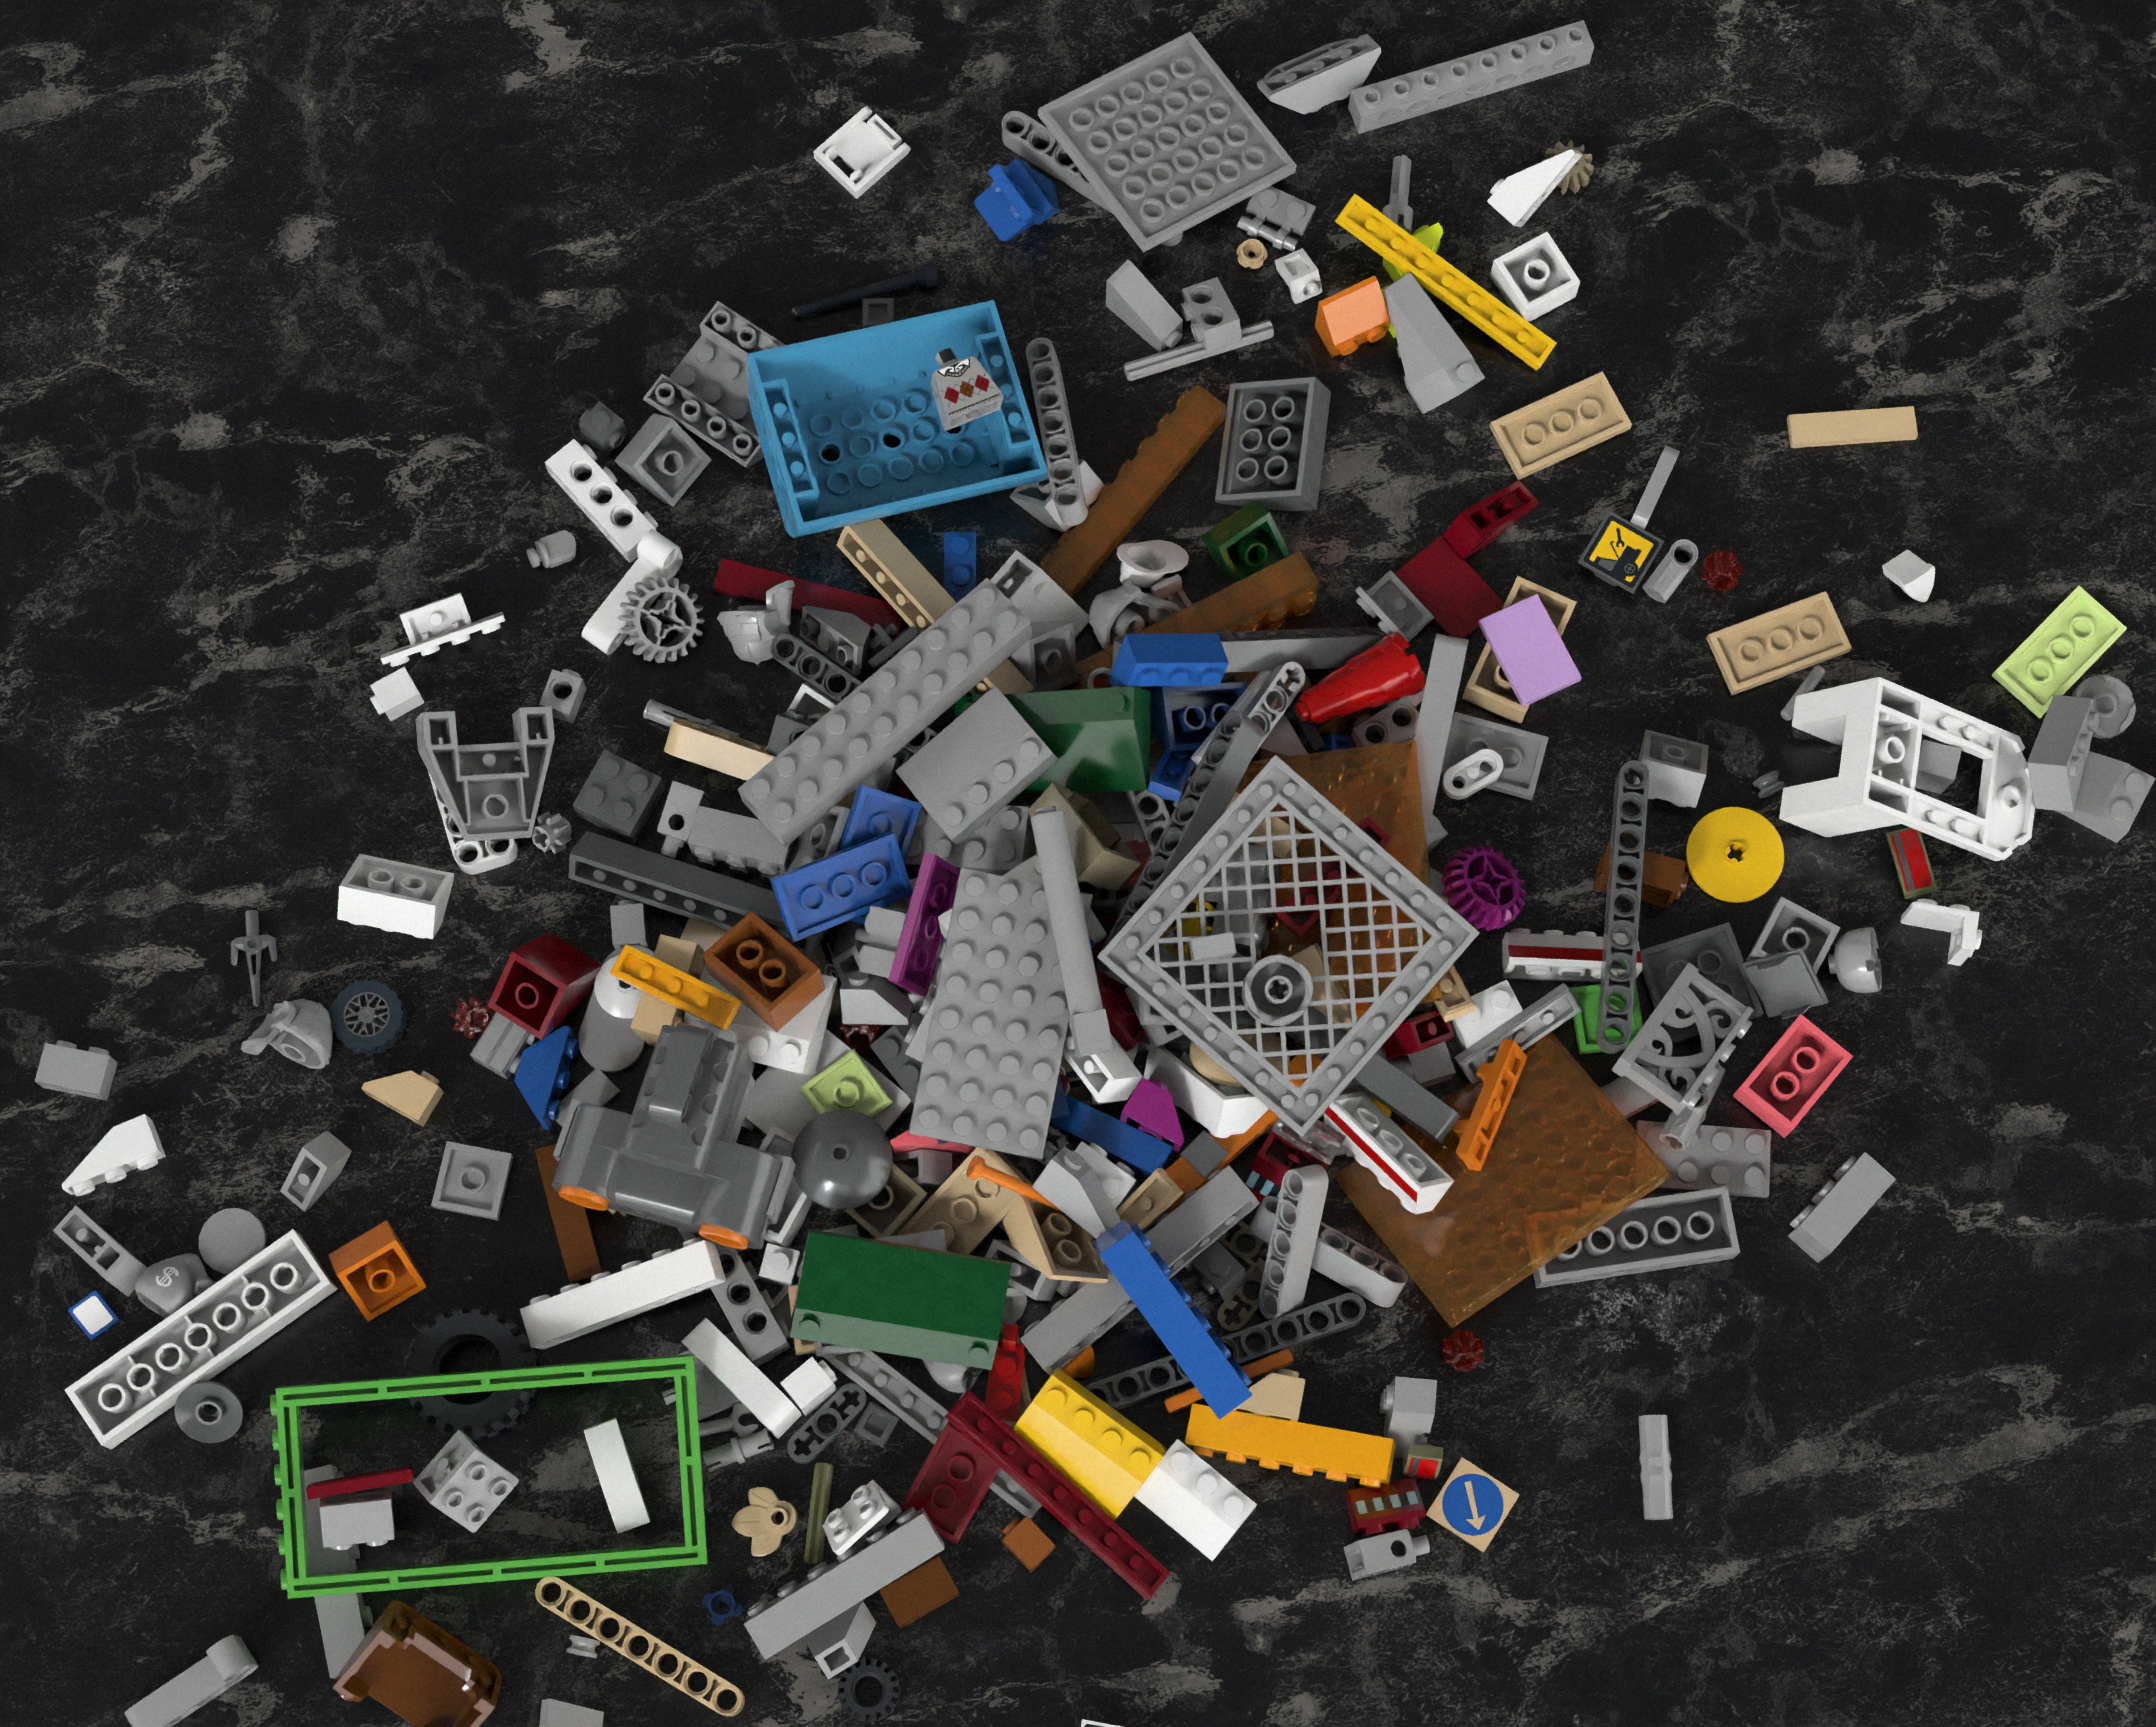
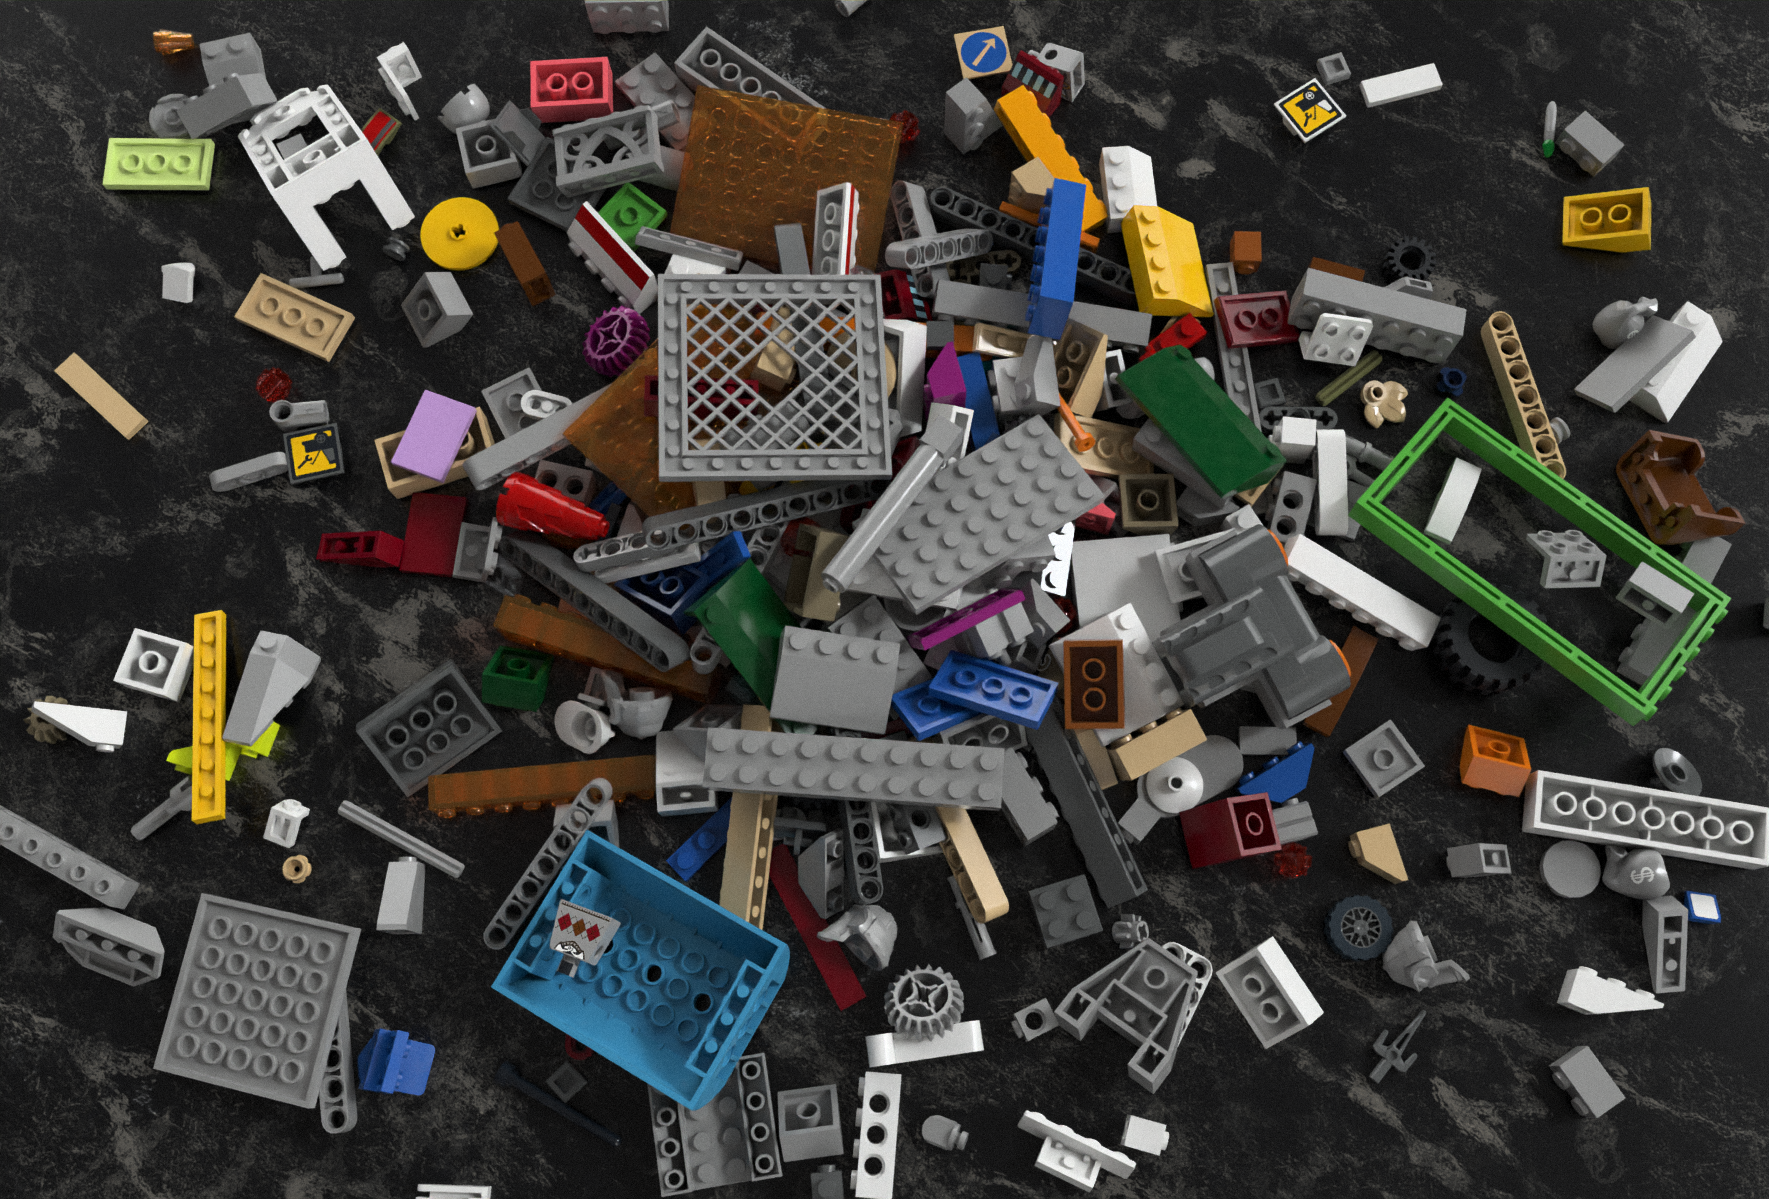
camera: 130 degrees left, 0 degrees up
dark red tile [306,1465,416,1500] -> none
light orange plate [610,944,742,1032] -> none
light grey torso [657,781,713,860] -> none
dark grey dish [791,1109,893,1210] -> none
yellowish green tile [800,1049,893,1119] -> none
dark red tile [944,1389,1171,1600] -> none
blue slope [1108,634,1229,686] -> none
light grey brick [1180,277,1242,353] -> none
light grey piece [1188,932,1237,963] -> none
light grey plate [1237,186,1316,252] -> none
light grey brick [1242,955,1313,1026] -> none
orange slope [1315,275,1390,358] -> none
slope [1401,1443,1443,1480] -> none
orange hinge [1453,1039,1528,1171] -> none
tan plate [1489,371,1632,480] -> none
dark grey beam [1596,760,1649,1054] -> none

